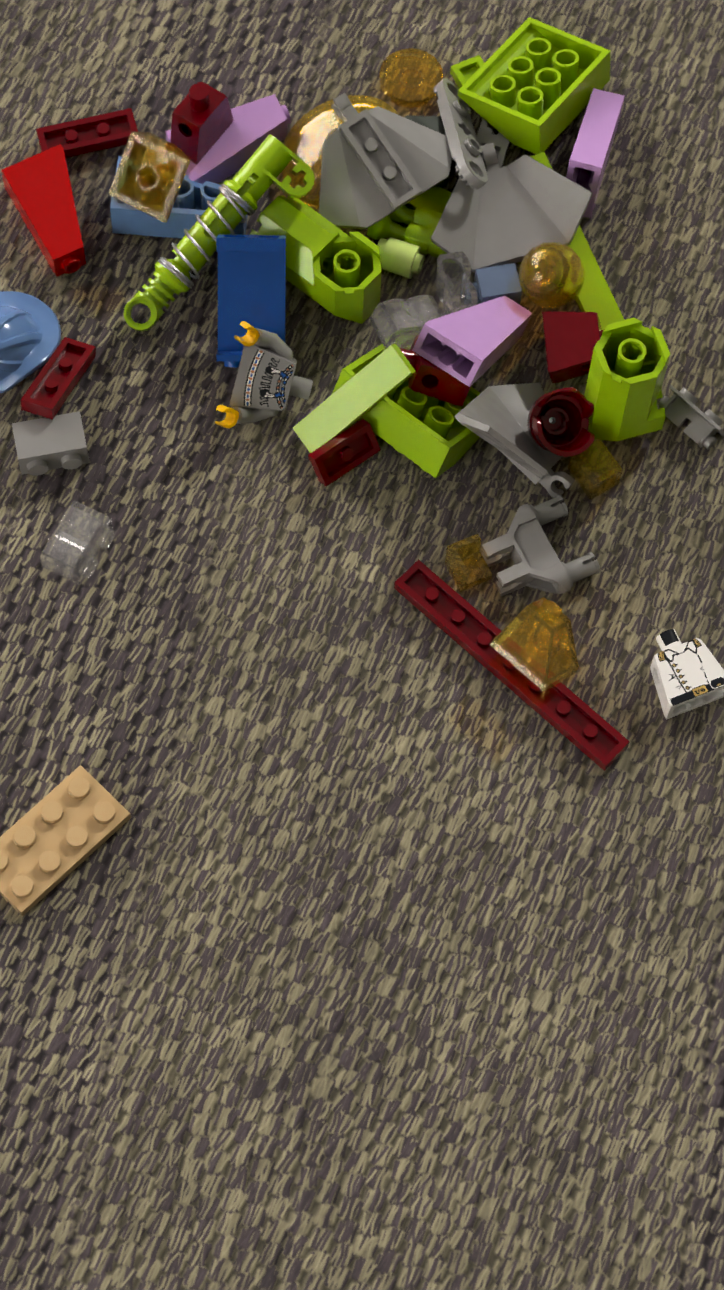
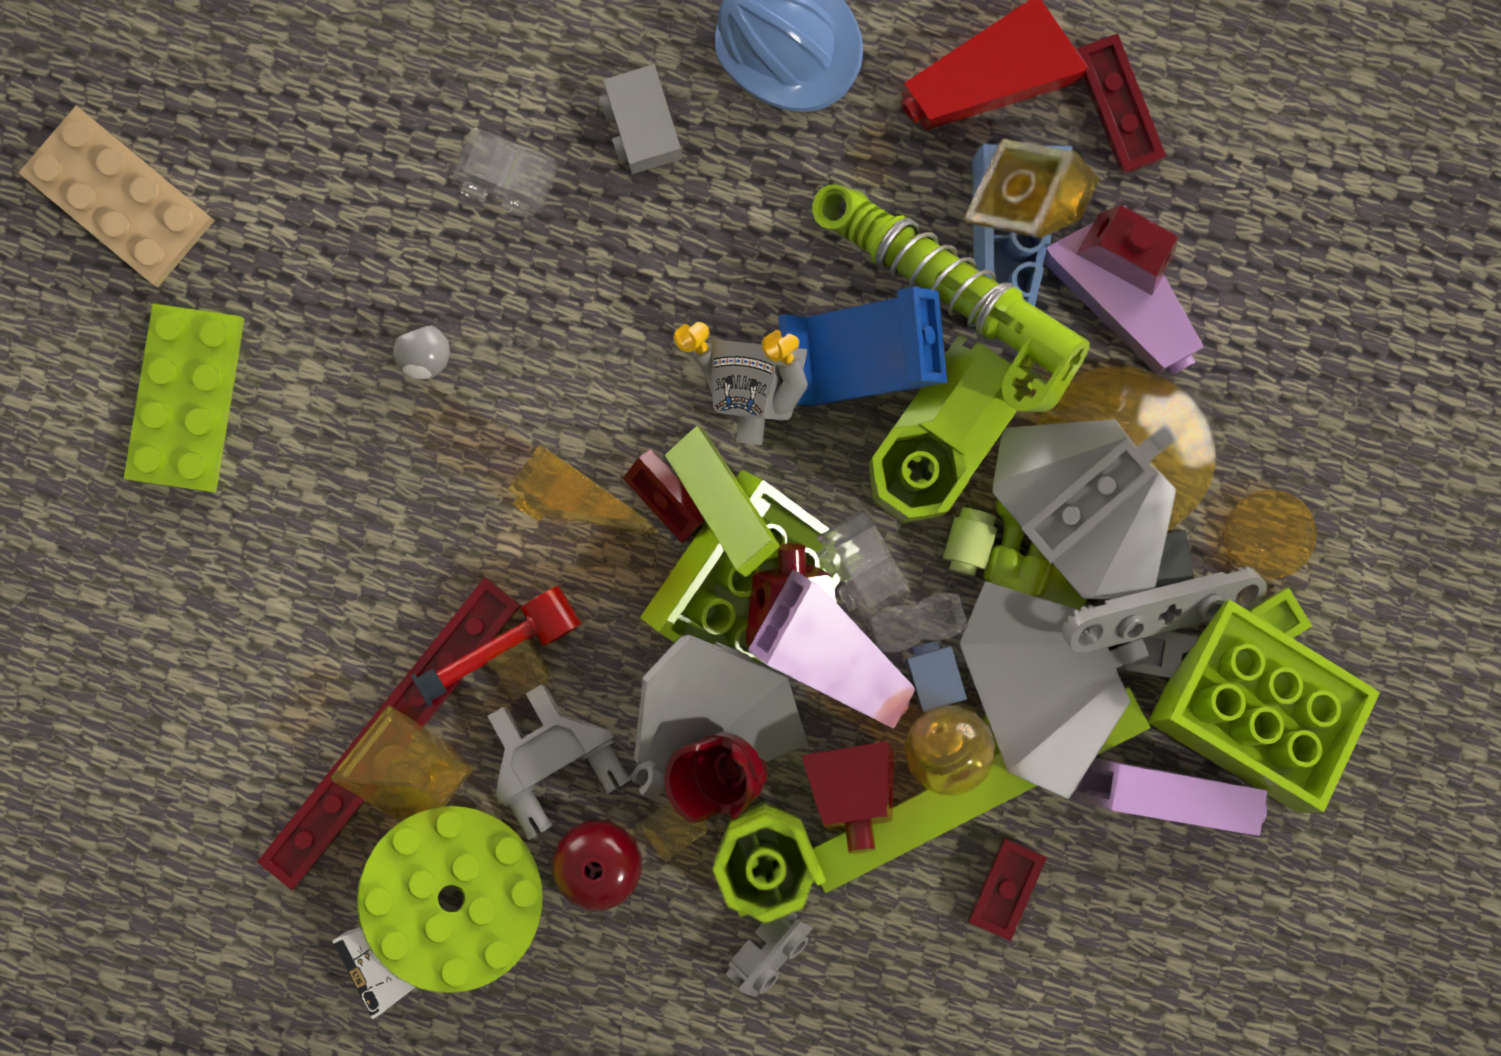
camera: 90 degrees right, 20 degrees up
dark red plate [21,337,96,420] -> none
none -> lime plate [124,304,244,493]
none -> lime plate [357,806,543,993]
none -> light grey piece [393,325,450,379]
none -> red piece [411,585,582,707]
none -> clear yellow slope [508,444,657,536]
none -> dark red cylinder [553,820,642,911]
none -> dark red plate [967,837,1047,941]

